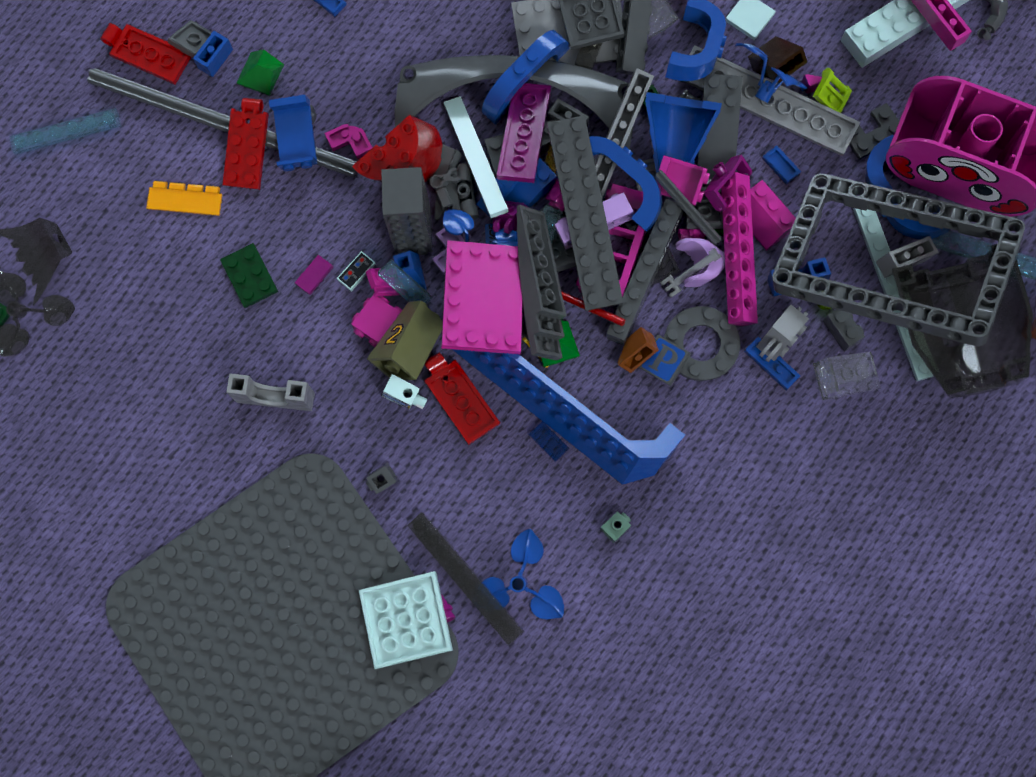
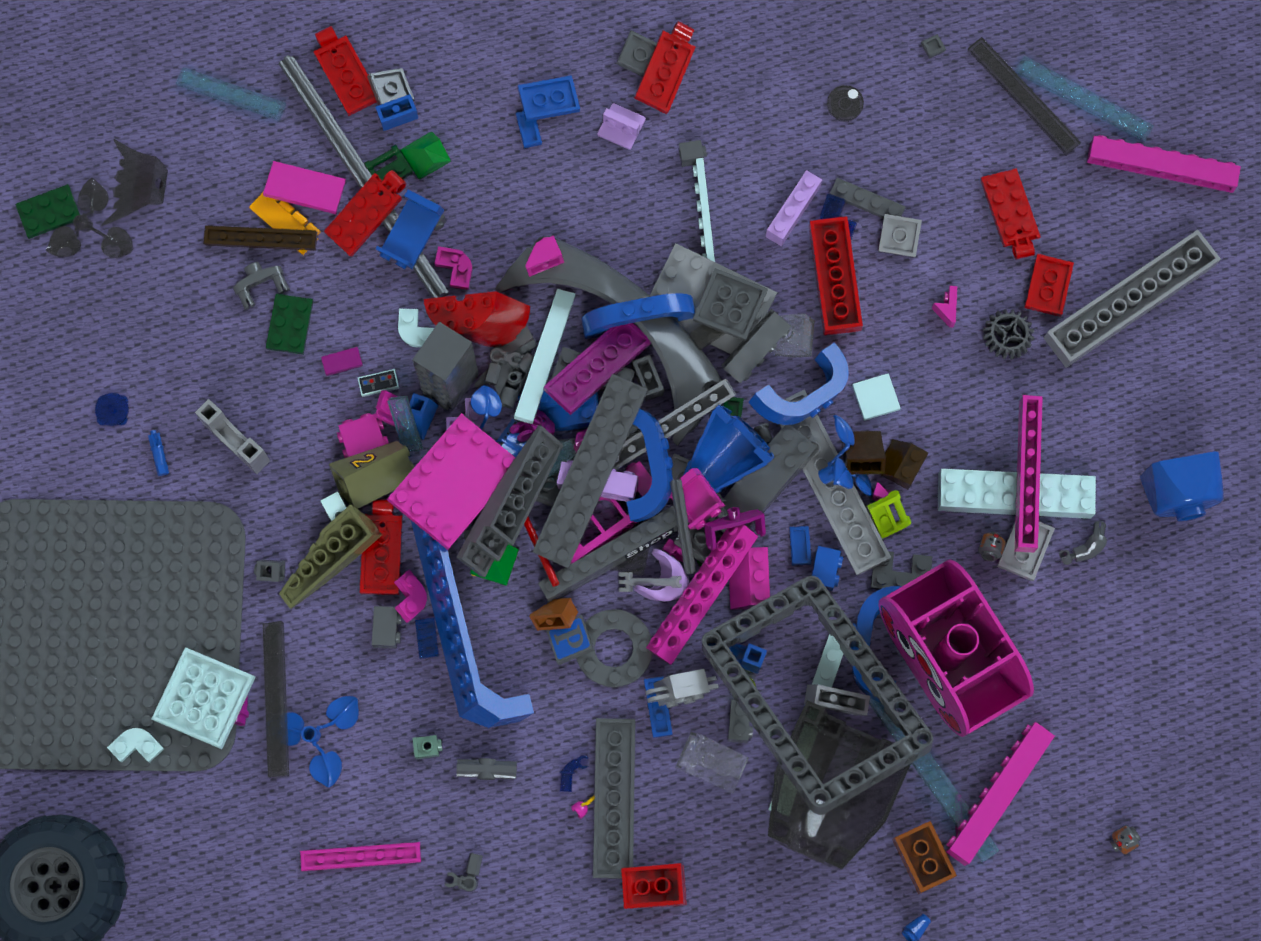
camera: 30 degrees right, 0 degrees up
none -> clear blue piece [95,393,129,426]
none -> light aqua plate [107,728,164,763]
none -> blue piece [148,430,169,476]
none -> dark brown plate [203,225,318,251]
none -> dark grey connector [233,262,290,310]
none -> dark pink tile [263,161,346,214]
none -> olive wedge [279,505,382,609]
none -> dark pink tile [300,842,421,871]
none -> dark green plate [364,144,413,181]
none -> dark grey brick [372,606,402,649]
none -> dark pink plate [394,569,427,623]
none -> light aqua plate [398,309,434,347]
none -> dark grey bar [445,853,483,892]
none -> dark grey piece [457,758,517,780]
none -> dark pink slope [525,236,564,277]
none -> clear blue piece [559,755,589,792]
none -> dark pink hinge [571,794,595,819]
none -> dark grey plate [593,718,635,879]
none -> red slope [621,863,687,909]
none -> blue brick [811,546,843,591]
none -> dark brown slope [879,439,928,490]
none -> dark grey head [978,532,1006,562]
none -> light grey plate [997,522,1055,582]

